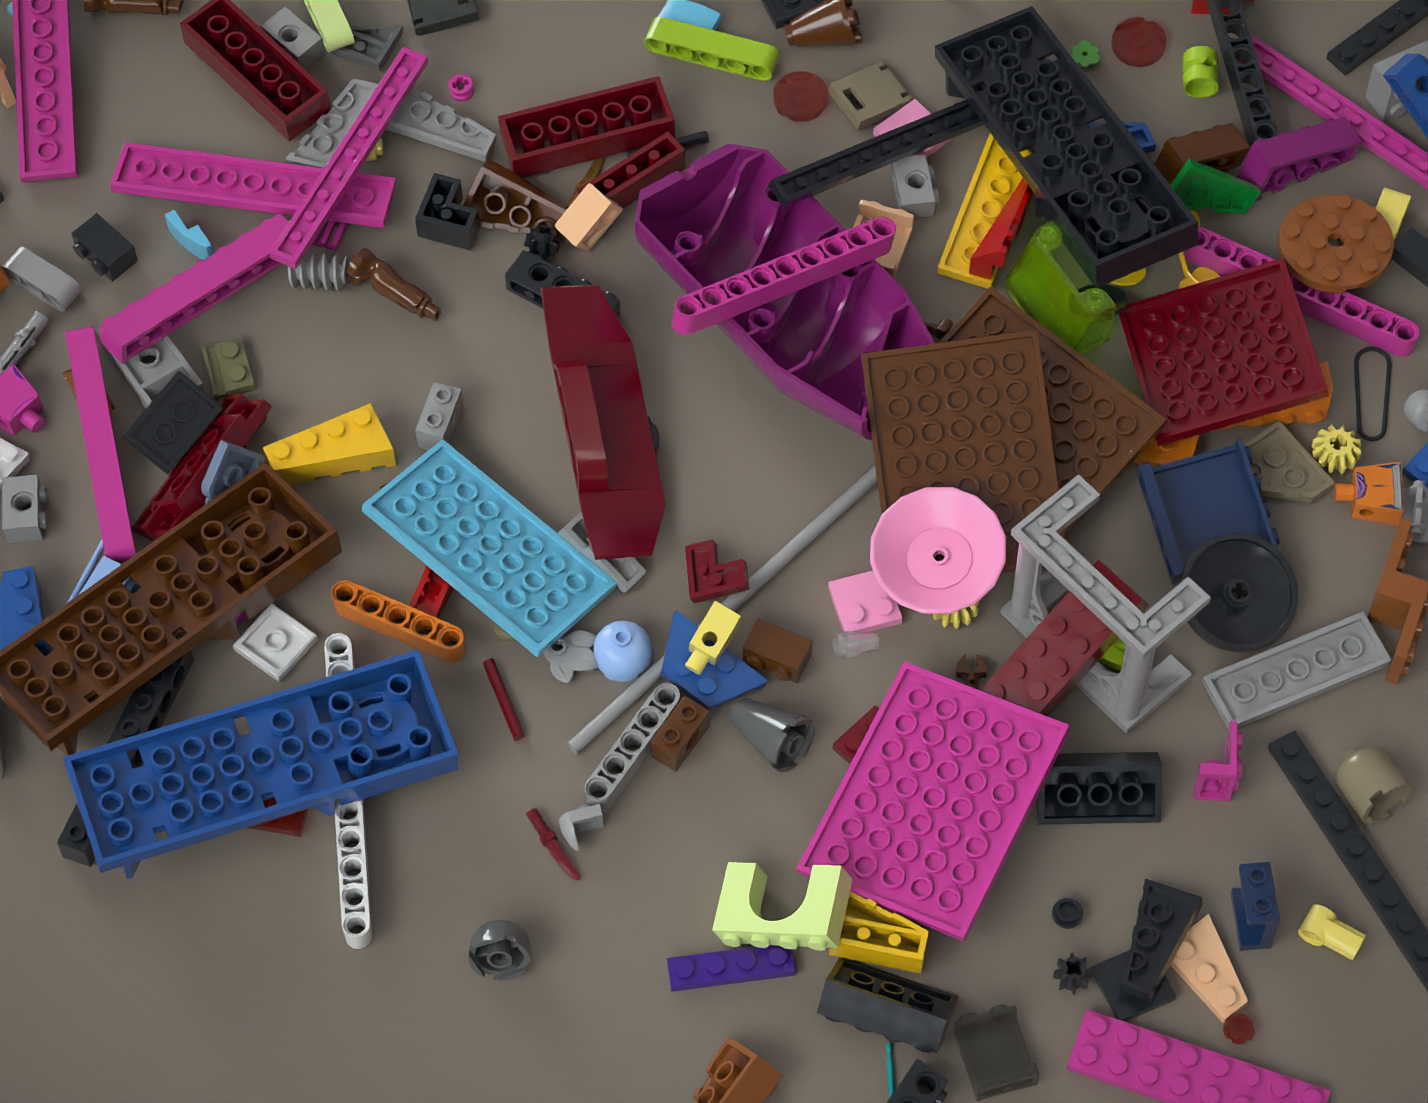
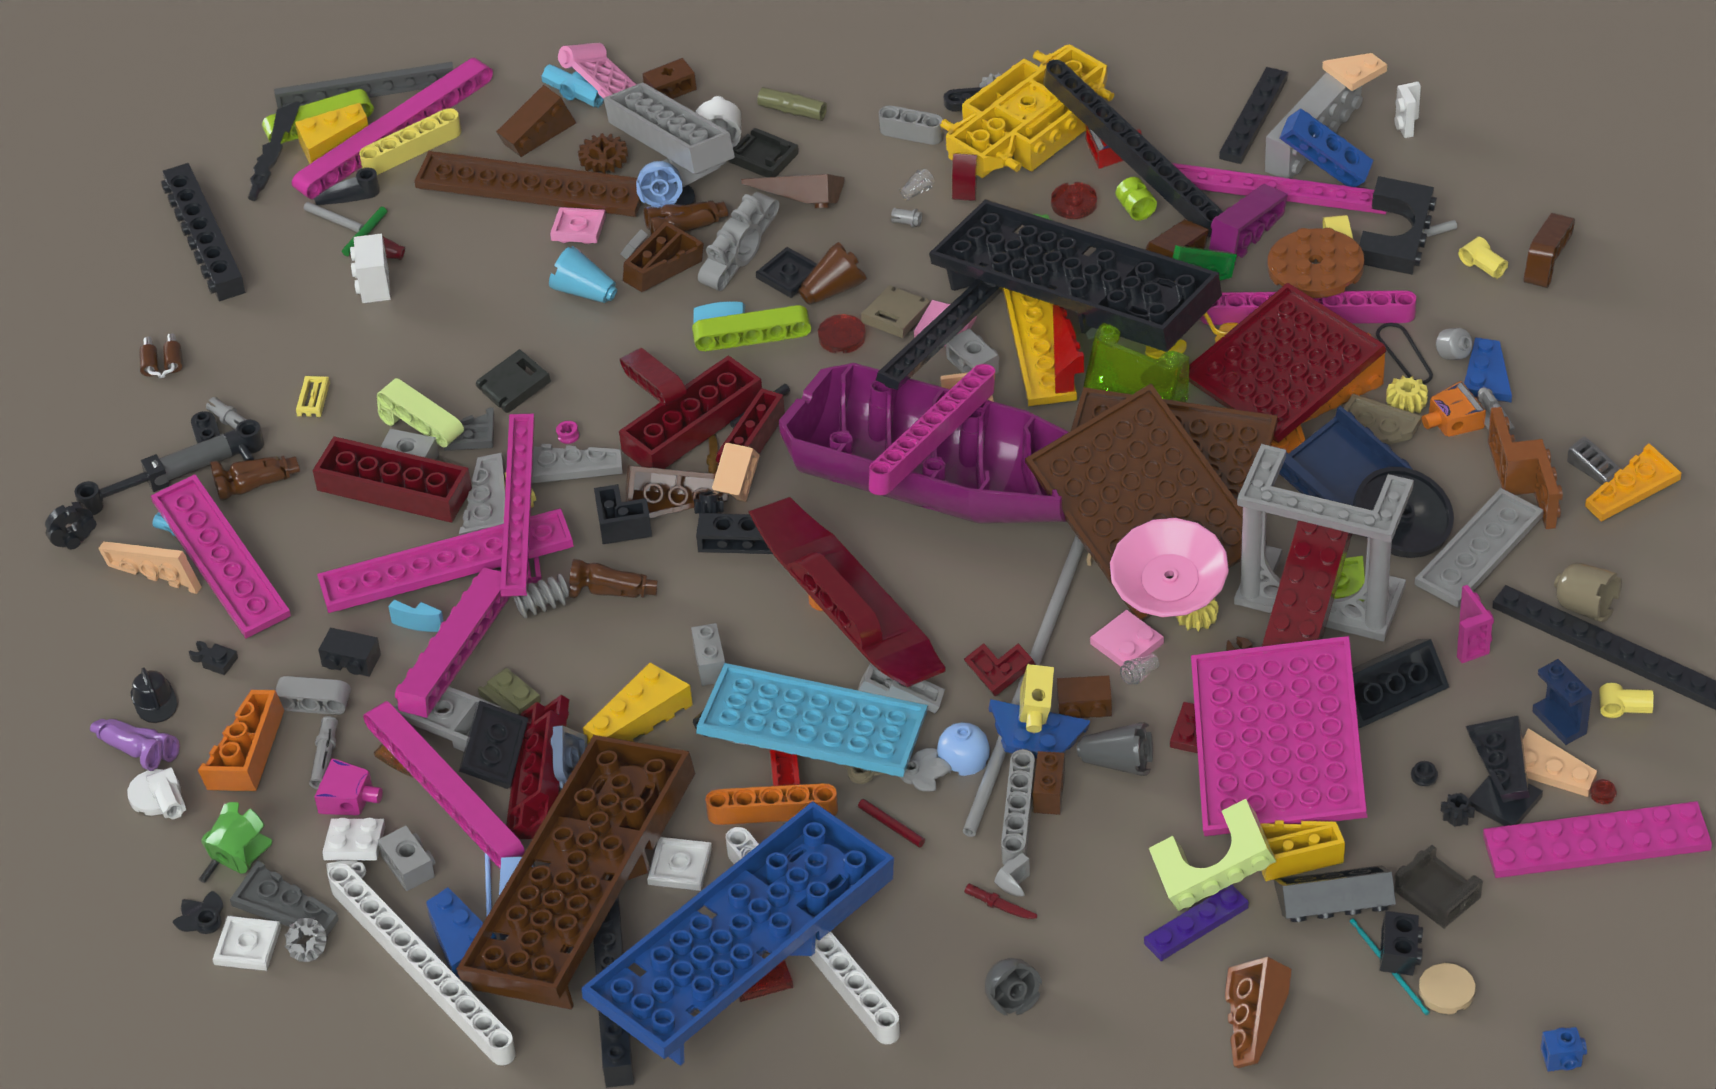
camera: 25 degrees left, 15 degrees down
none -> dark red beam [619,348,687,406]

